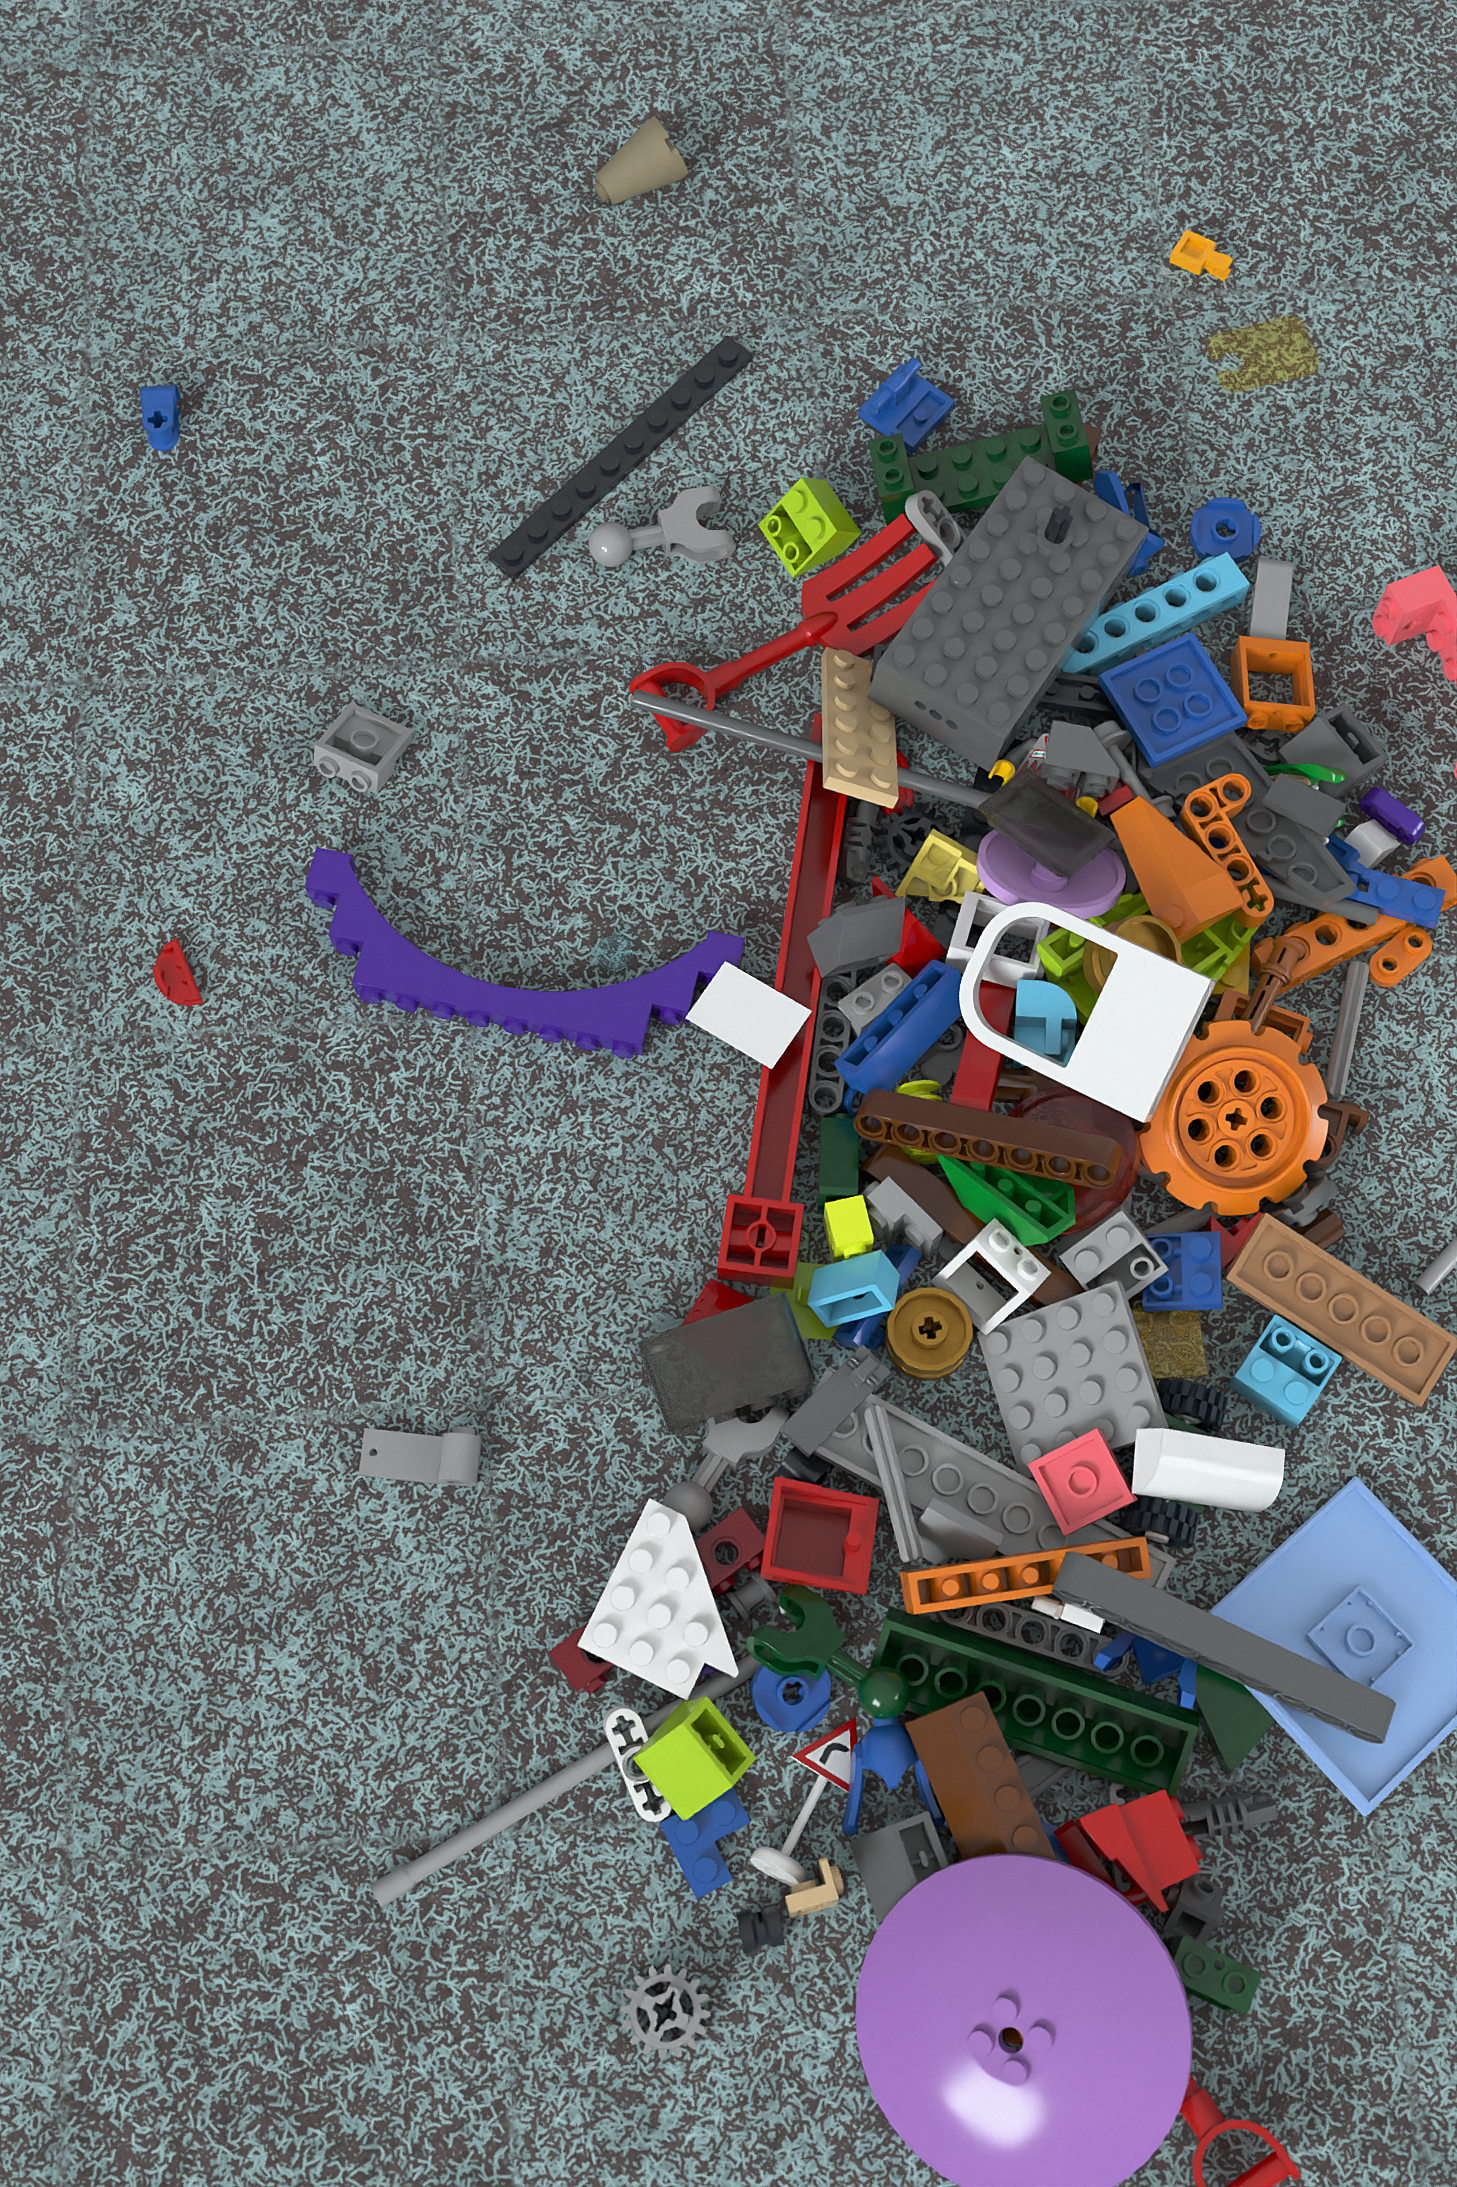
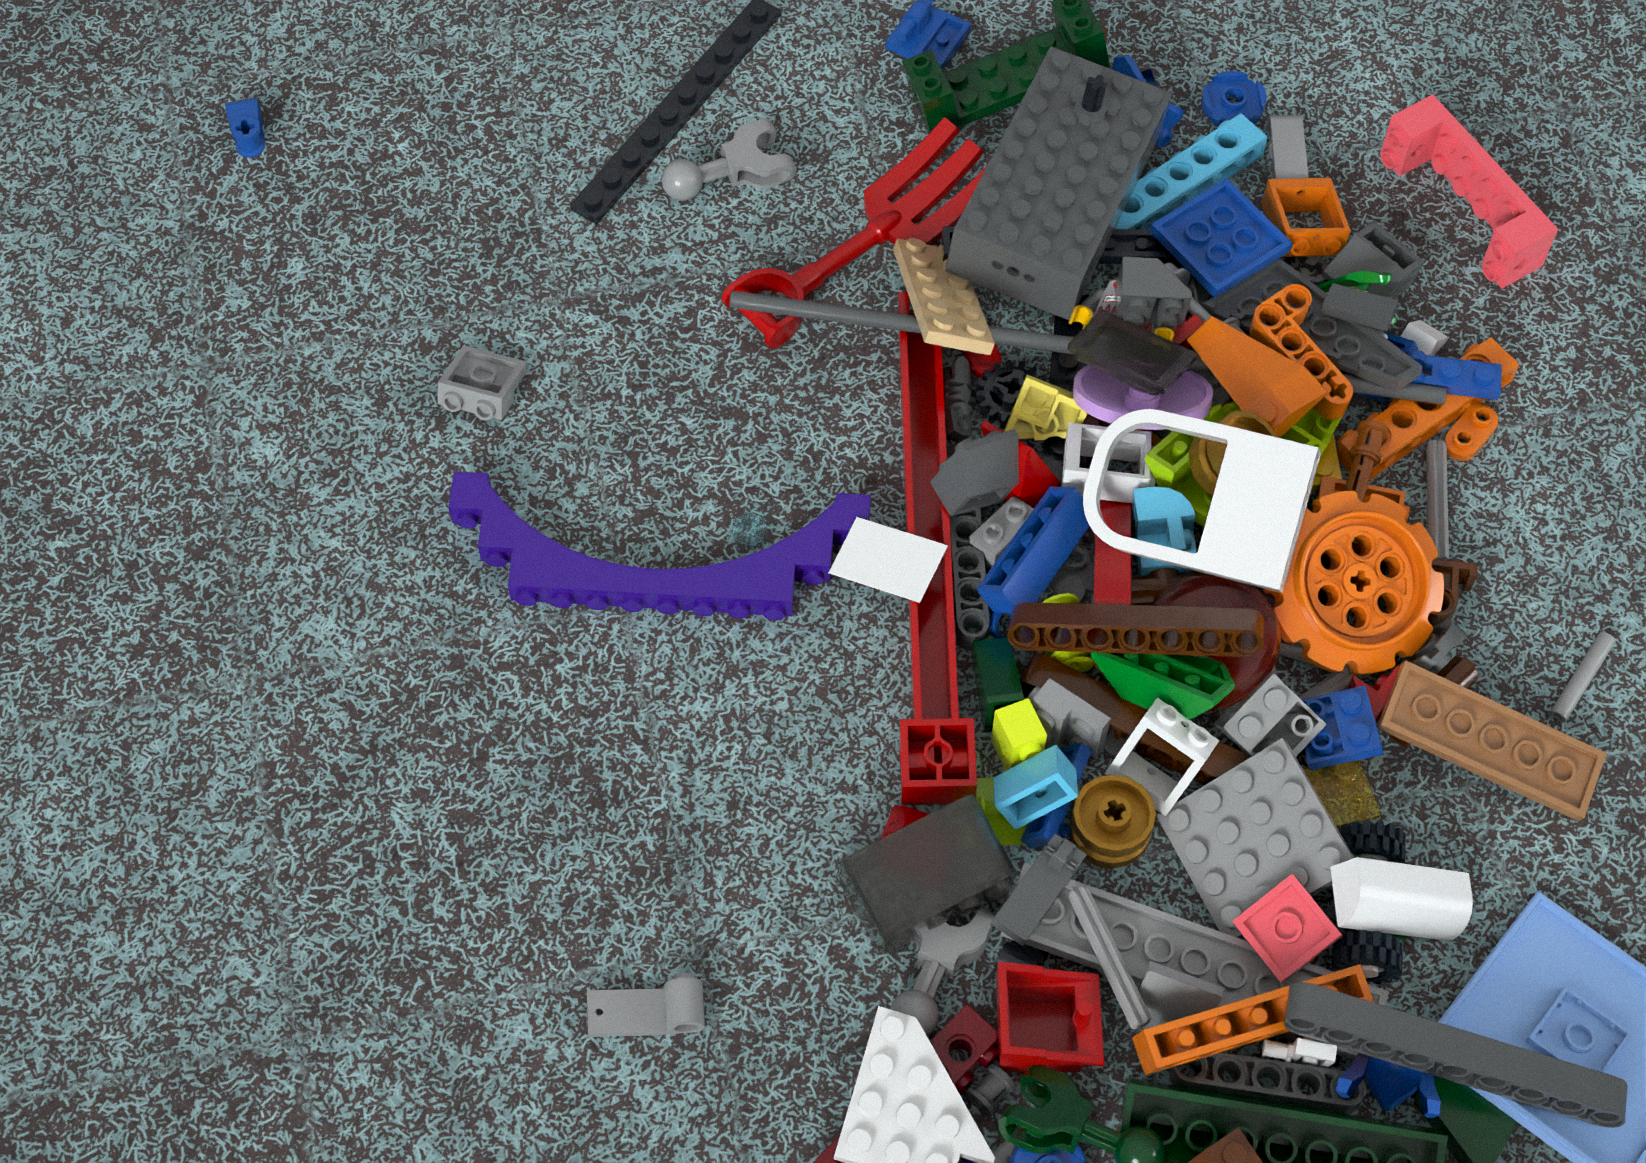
camera: 10 degrees left, 10 degrees down
red tile [153,937,204,1006] -> none
lime slope [758,477,861,578] -> none
light grey beam [905,490,967,567] -> none
medium azure slope [1227,1314,1342,1430] -> none
dark purple beam [1359,787,1426,845] -> none

